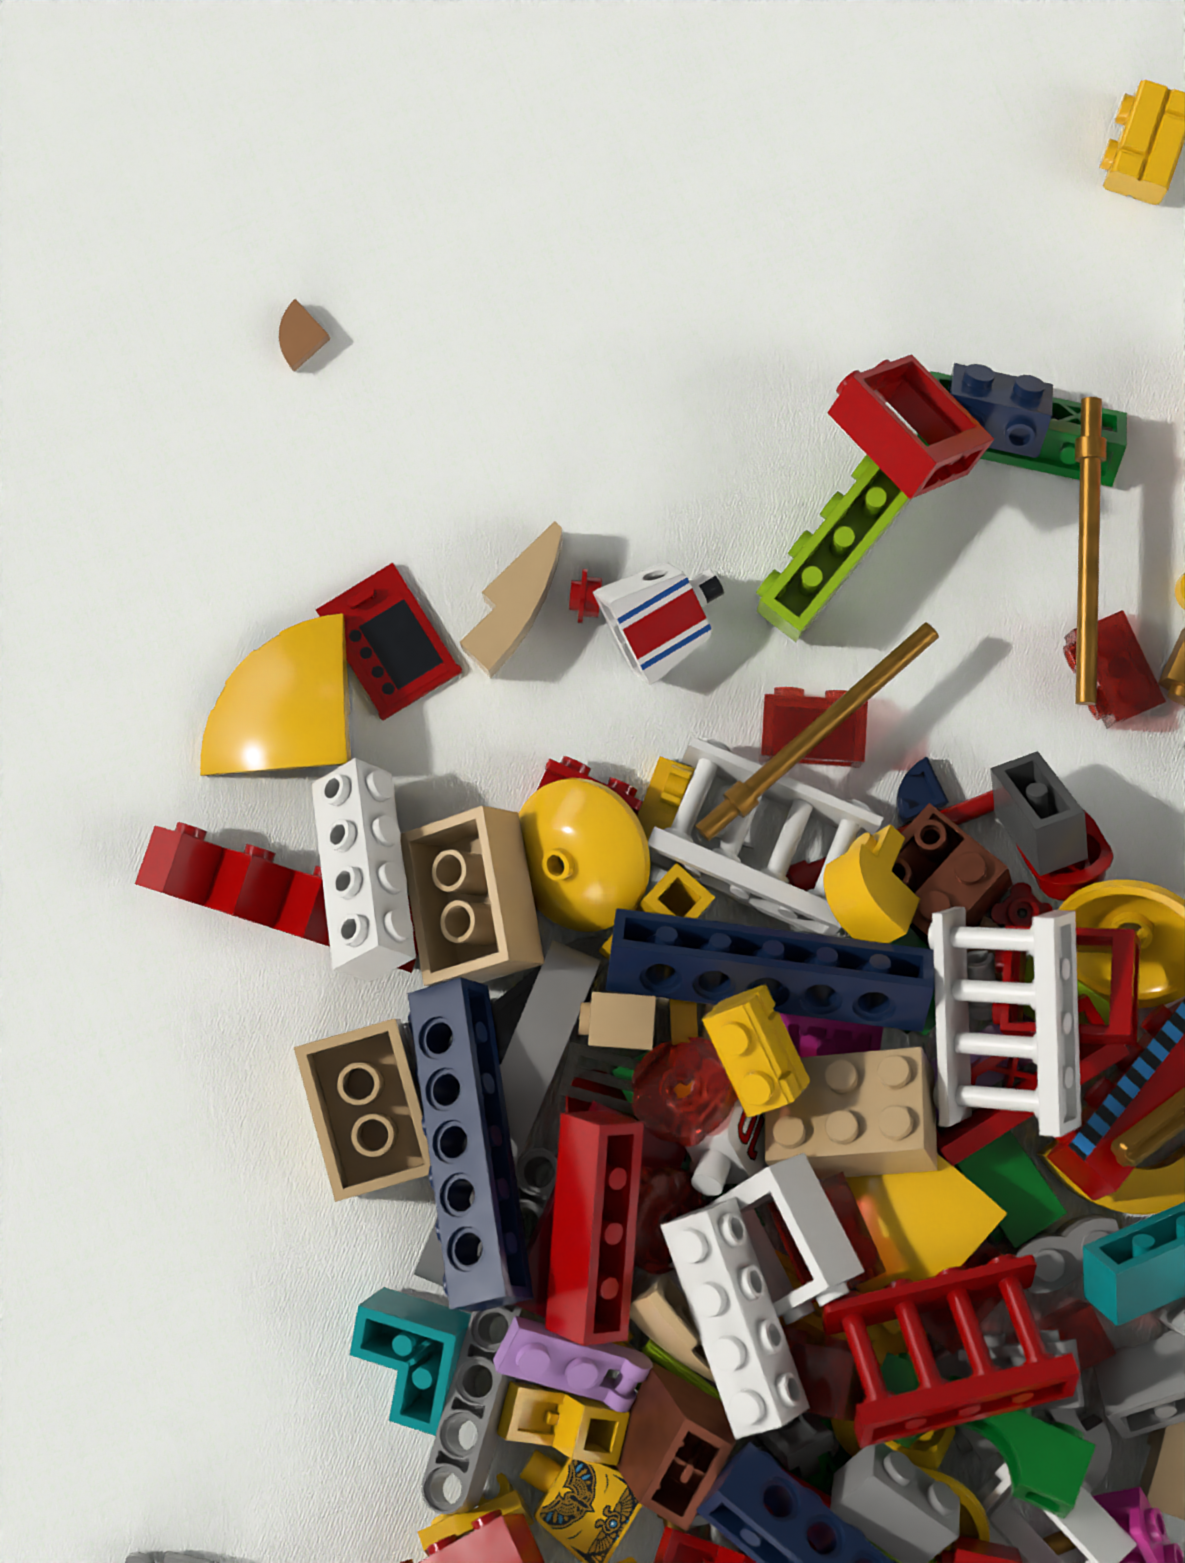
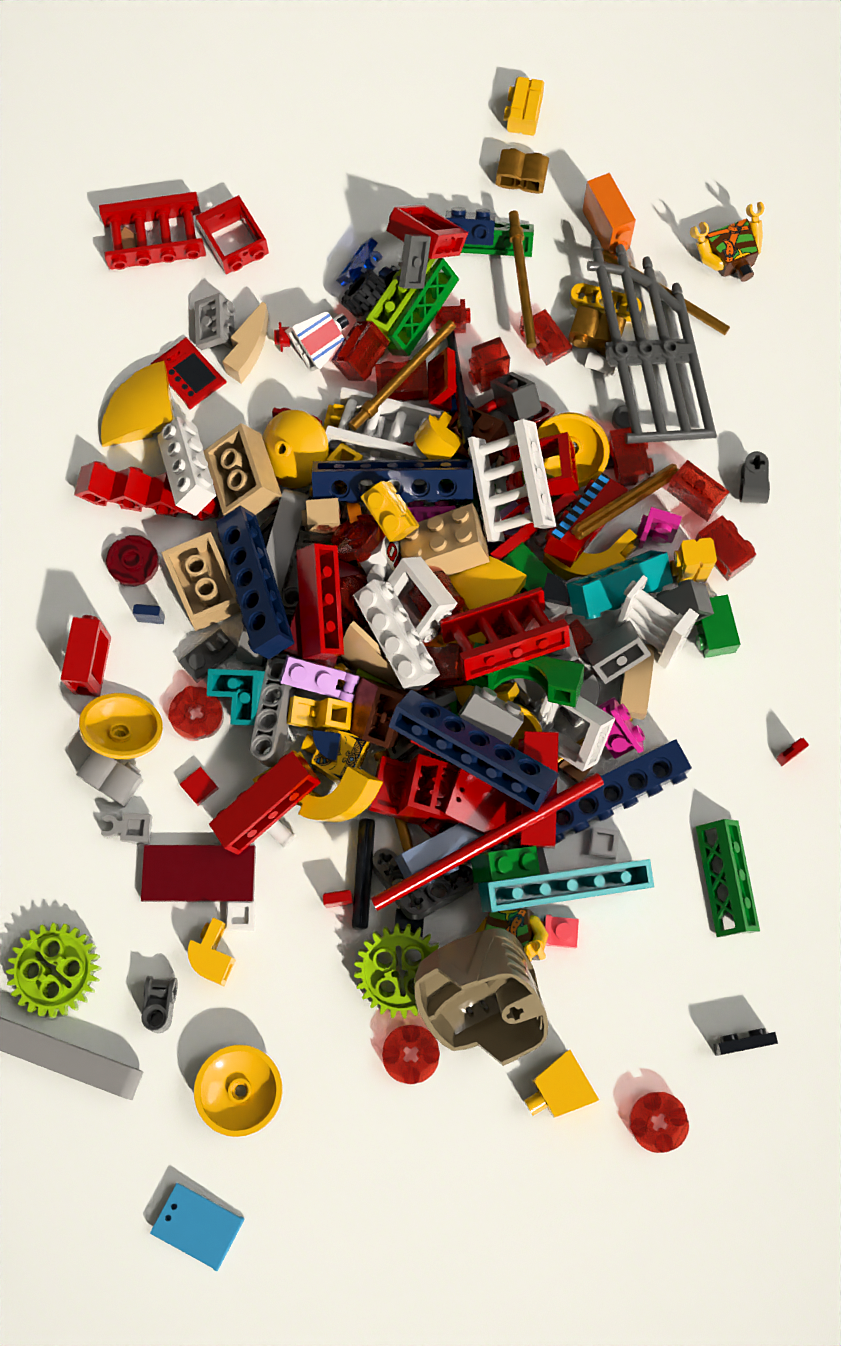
camera: 10 degrees left, 10 degrees down
none -> red window [60,615,111,697]
none -> light grey brick [76,750,143,807]
none -> yellow dish [79,693,163,759]
none -> red fence [99,192,206,270]
none -> dark red tile [106,535,160,587]
none -> dark blue tile [132,604,165,624]
none -> clear red plate [168,686,224,741]
none -> dark grey plate [179,628,237,683]
none -> red tile [179,766,219,806]
none -> red window [195,195,269,274]
none -> light grey bracket [195,293,236,350]
none -> dark blue tile [313,730,341,763]
none -> clear red brick [331,321,390,381]
none -> clear blue plate [336,237,383,287]
none -> black tyre [341,269,387,318]
none -> dark blue tile [379,265,399,291]
none -> green fence [387,258,459,356]
none -> dark grey plate [396,234,431,289]
none -> red bracket [428,347,457,412]
none -> clear red bracket [435,299,471,333]
none -> black bar [446,331,474,449]
none -> clear red brick [468,337,510,393]
none -> pearl gold brick [495,148,549,194]
none -> black tile [543,573,569,606]

